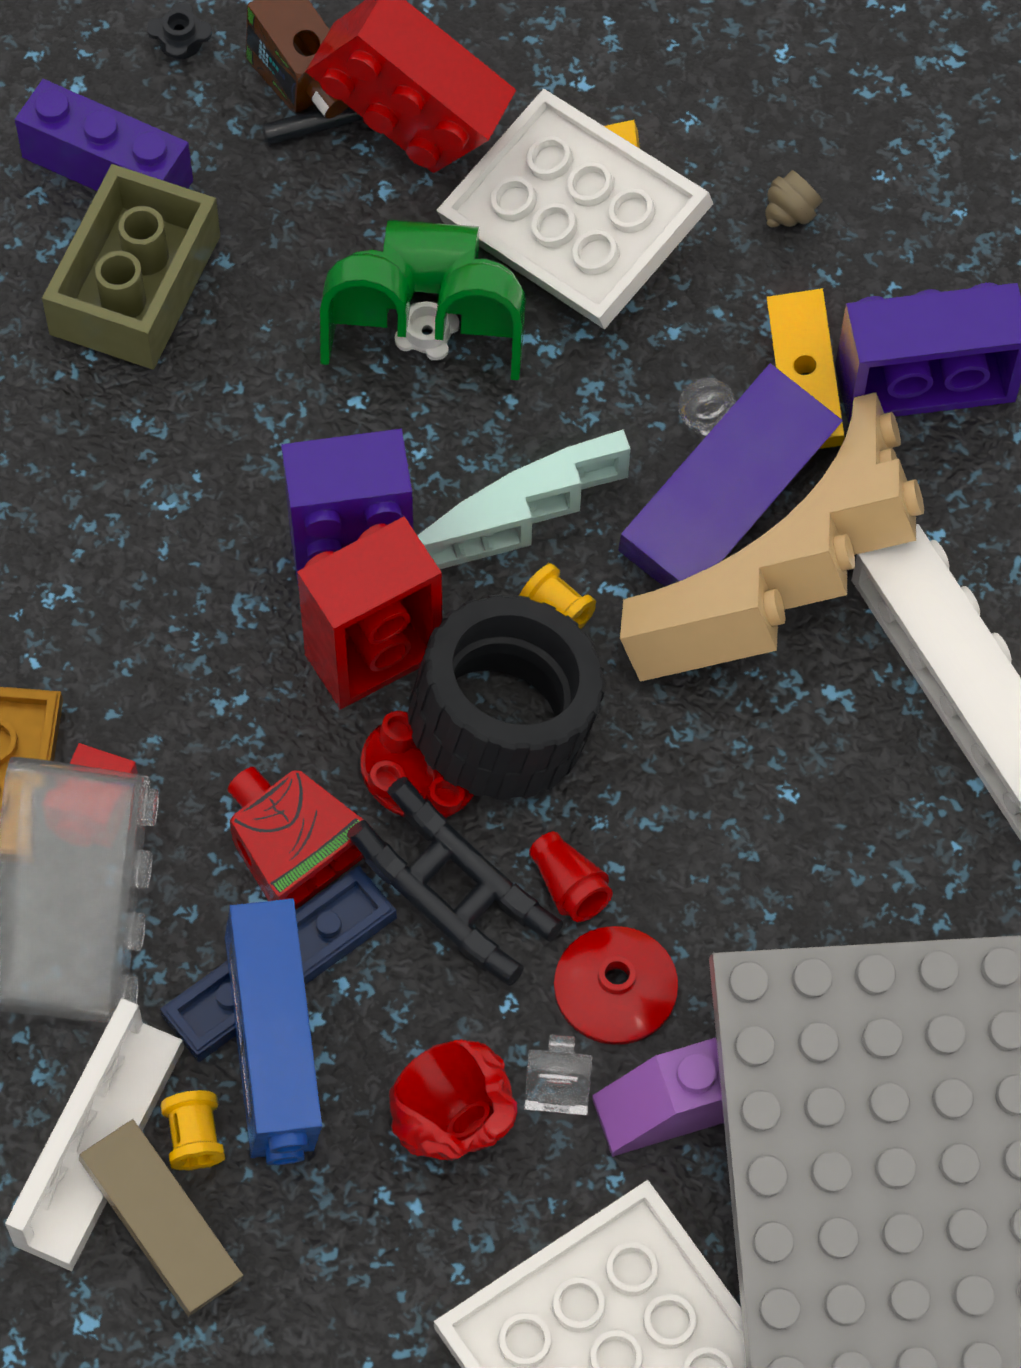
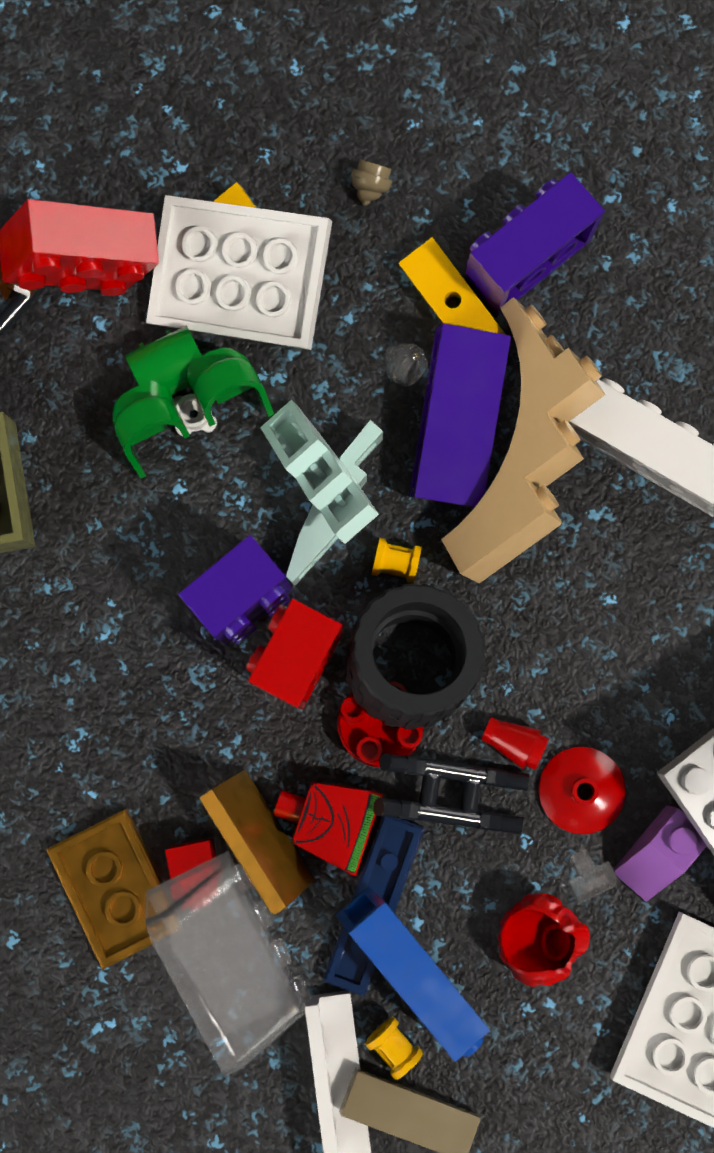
camera: 30 degrees left, 20 degrees up
none -> pearl gold tile [200,770,315,915]
none -> light aqua slope [260,399,379,544]

